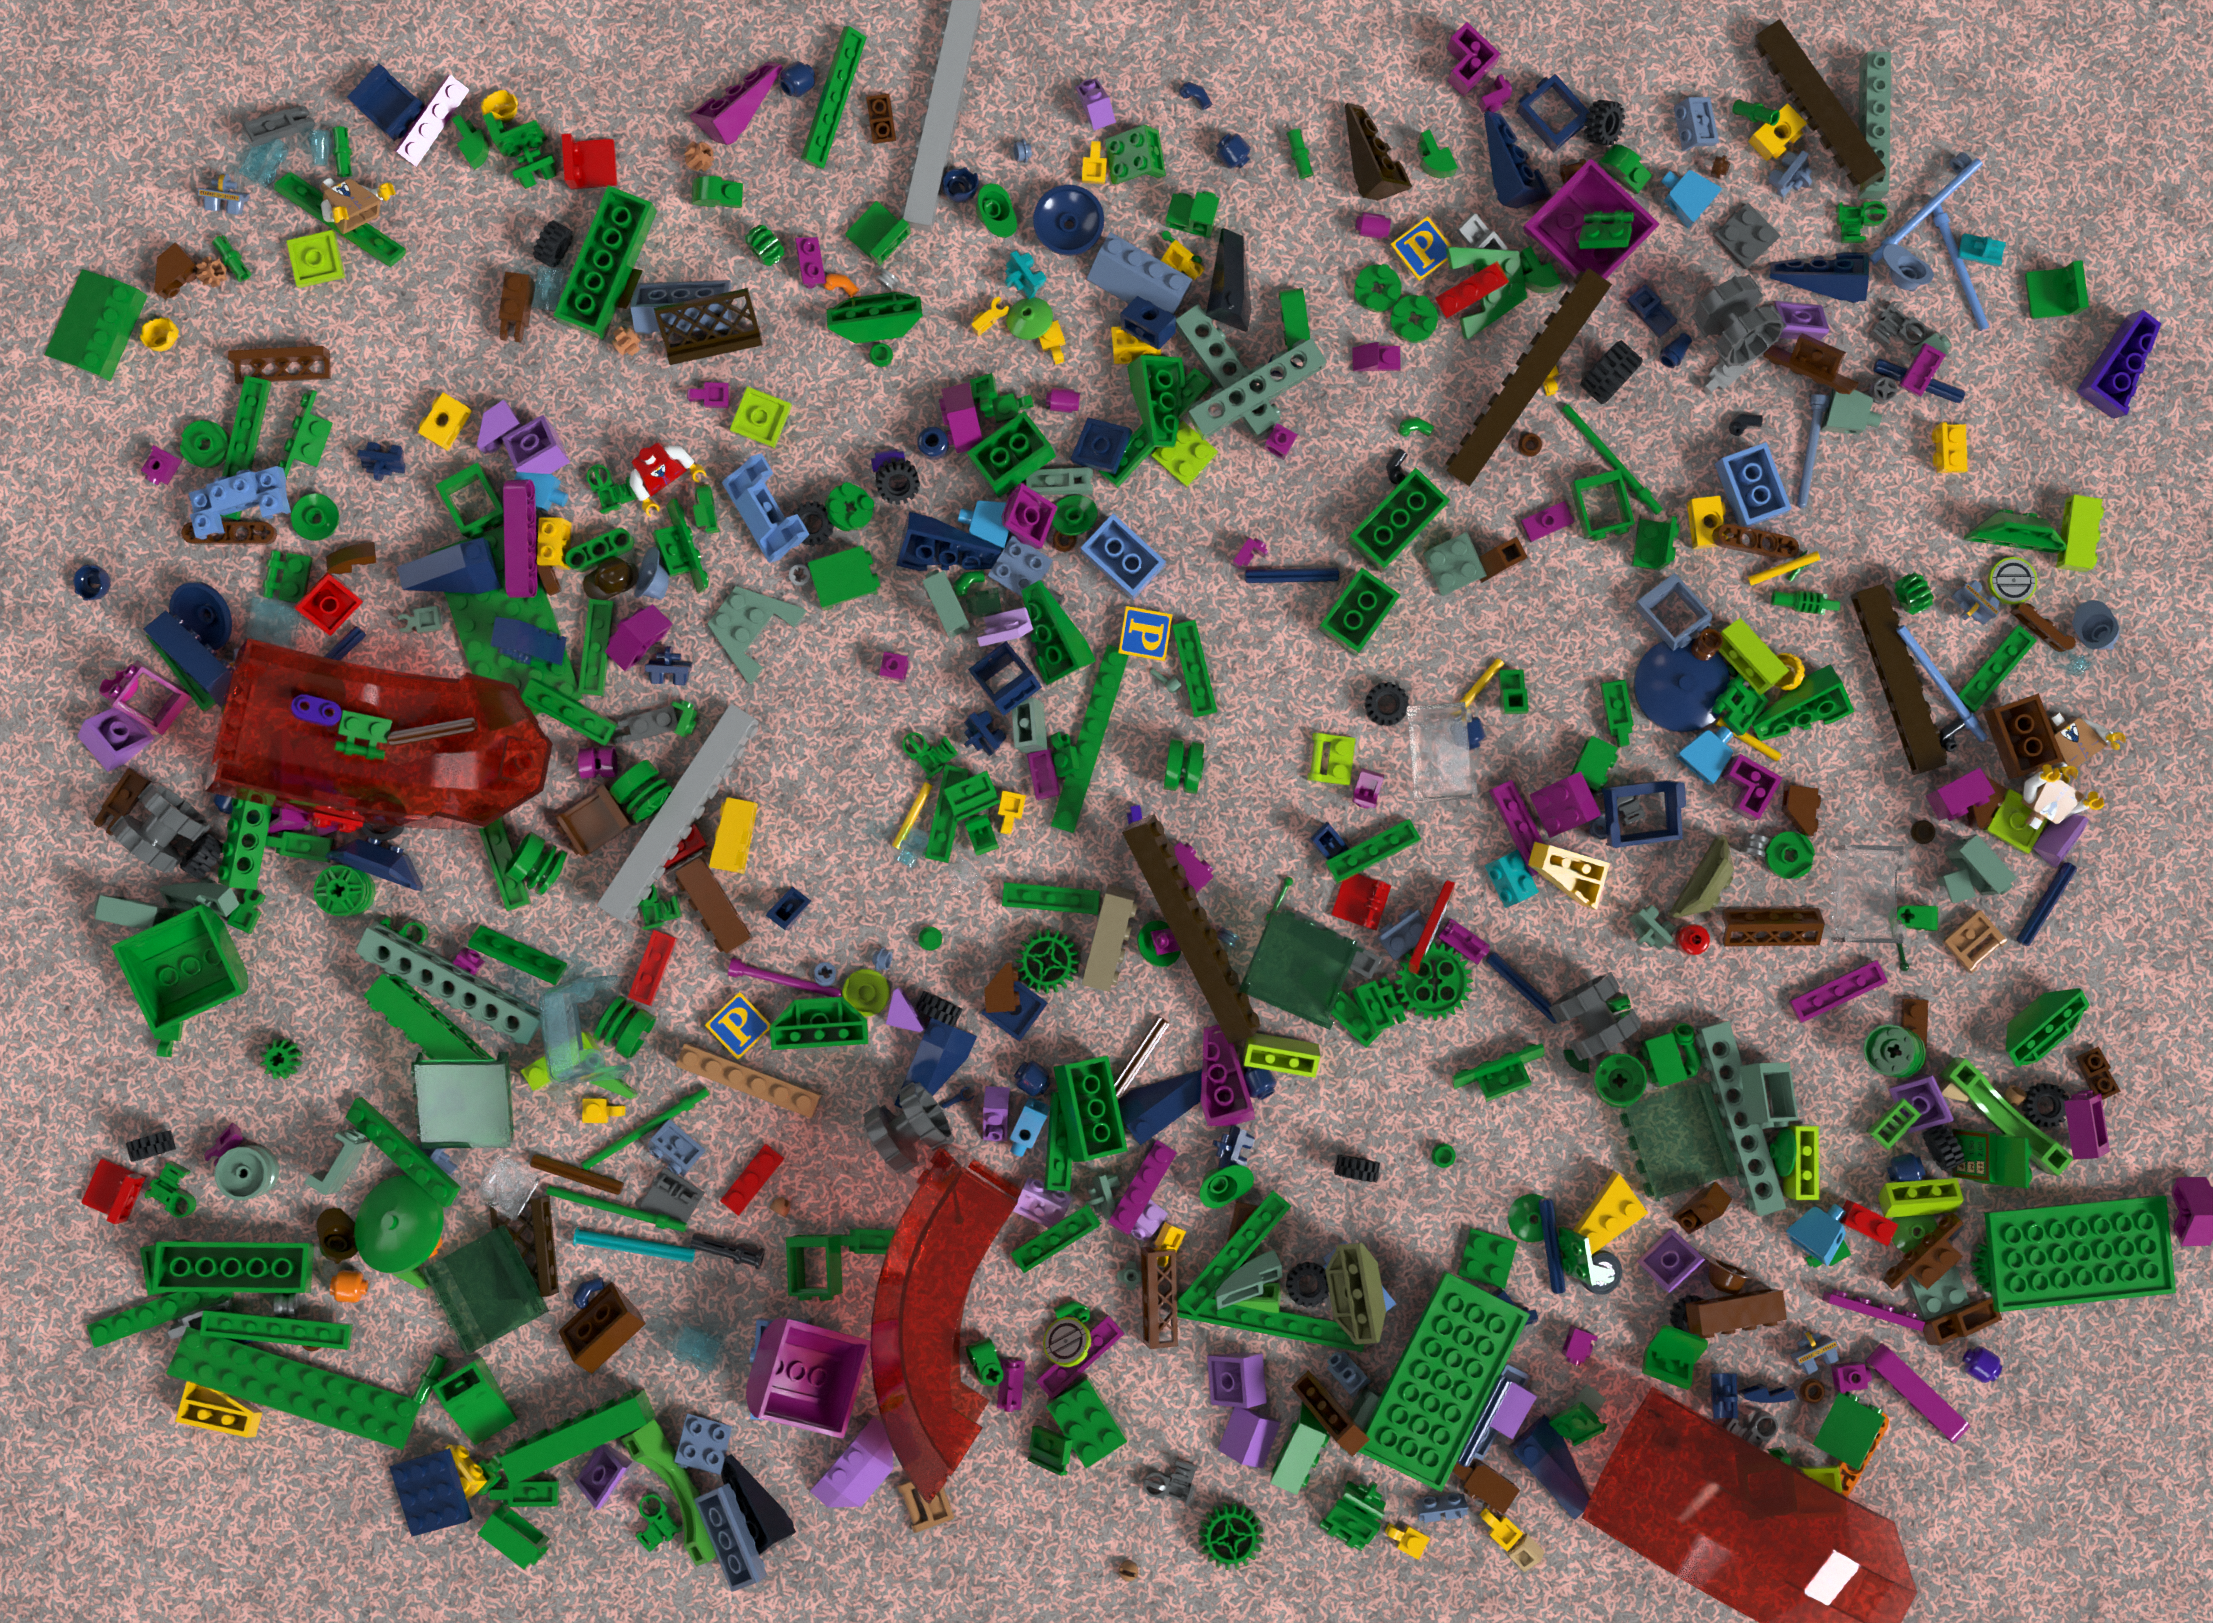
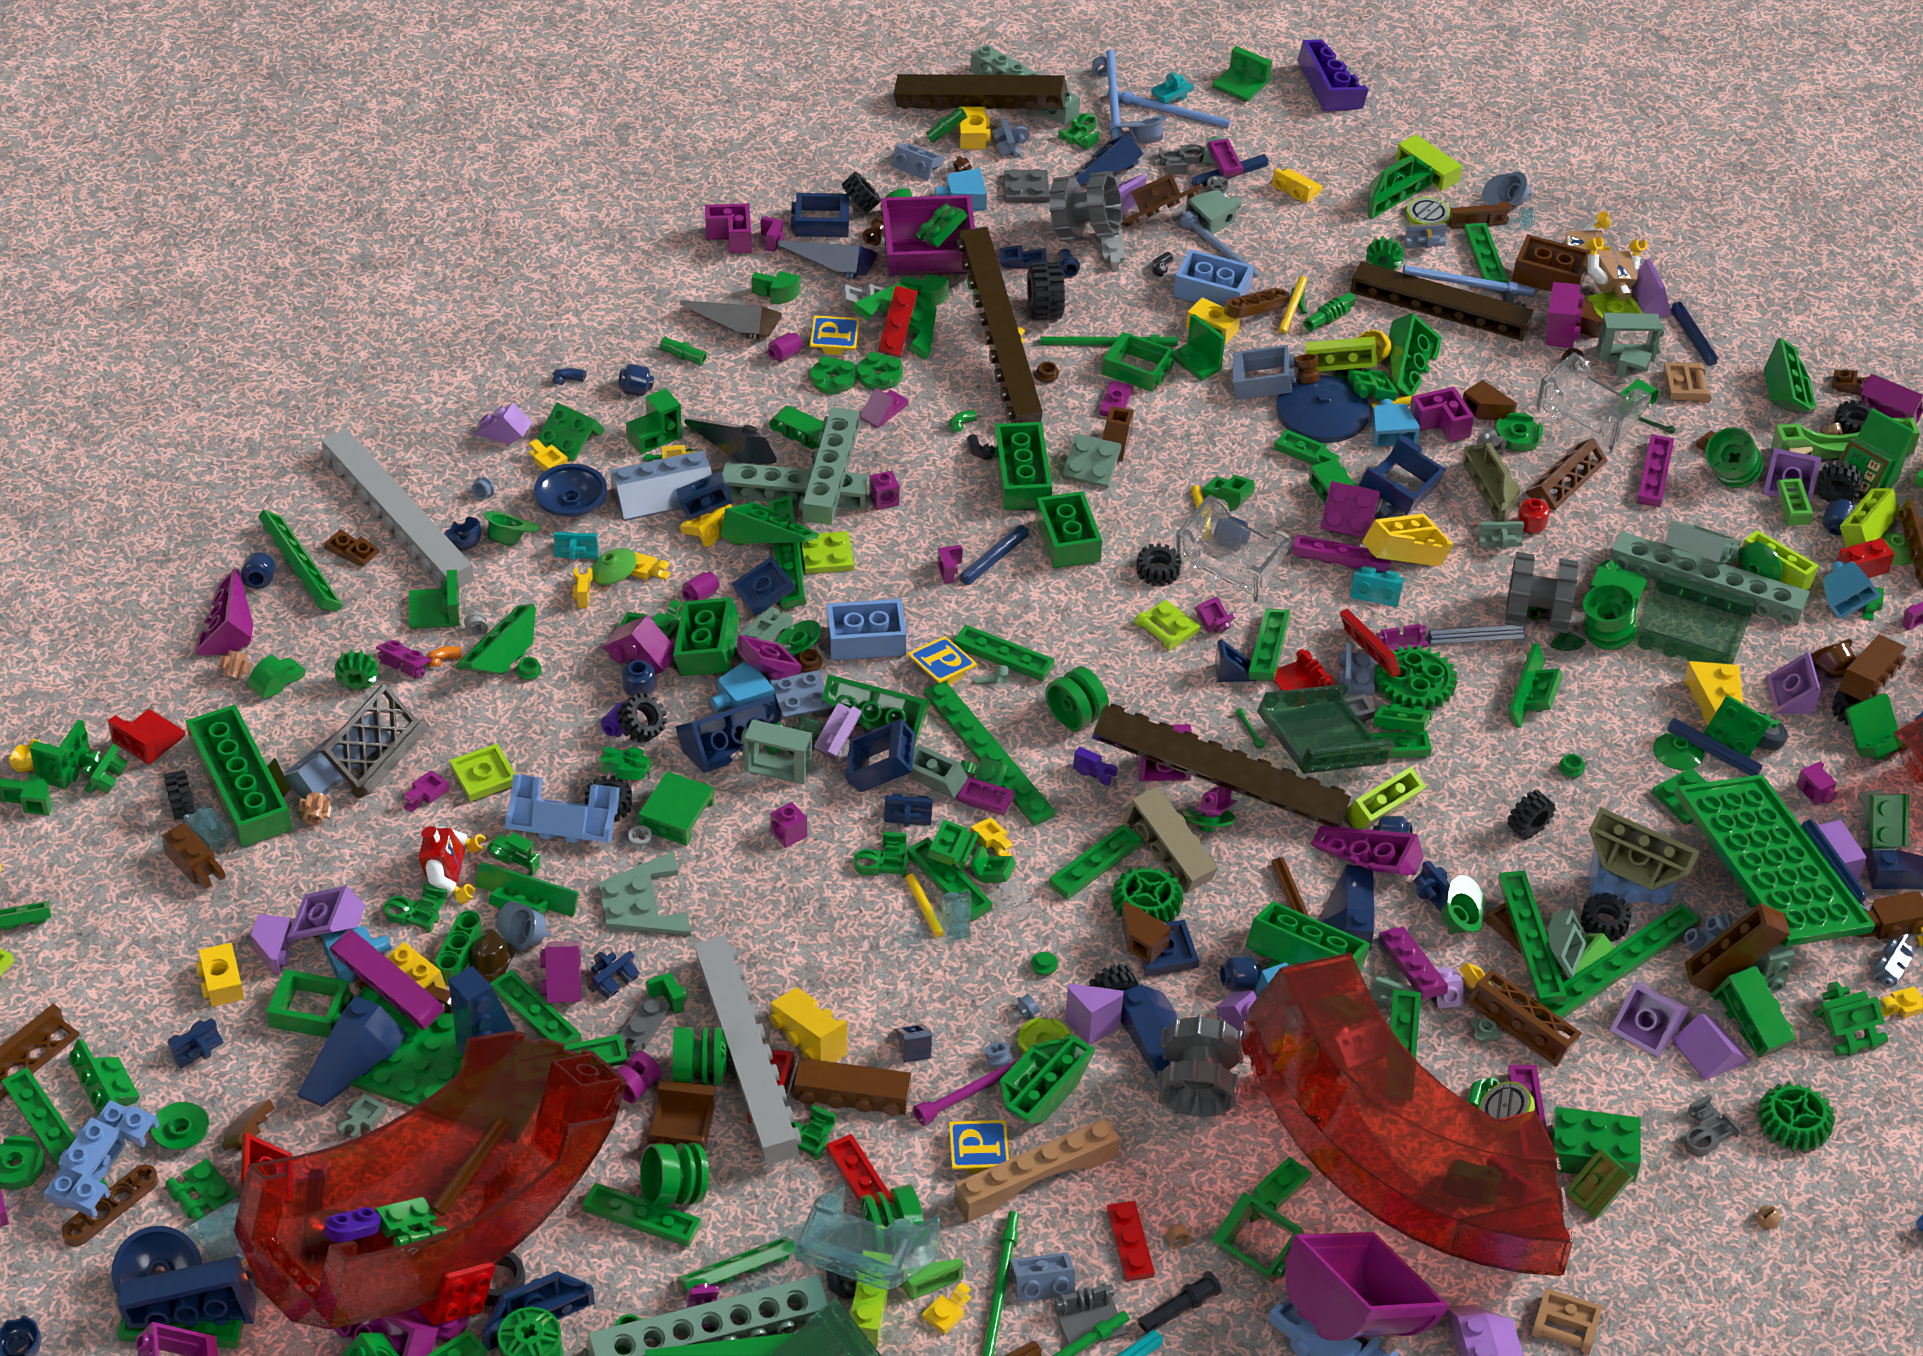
camera: 50 degrees left, 40 degrees down
reddish brown slope [1672,1181,1732,1234] -> none

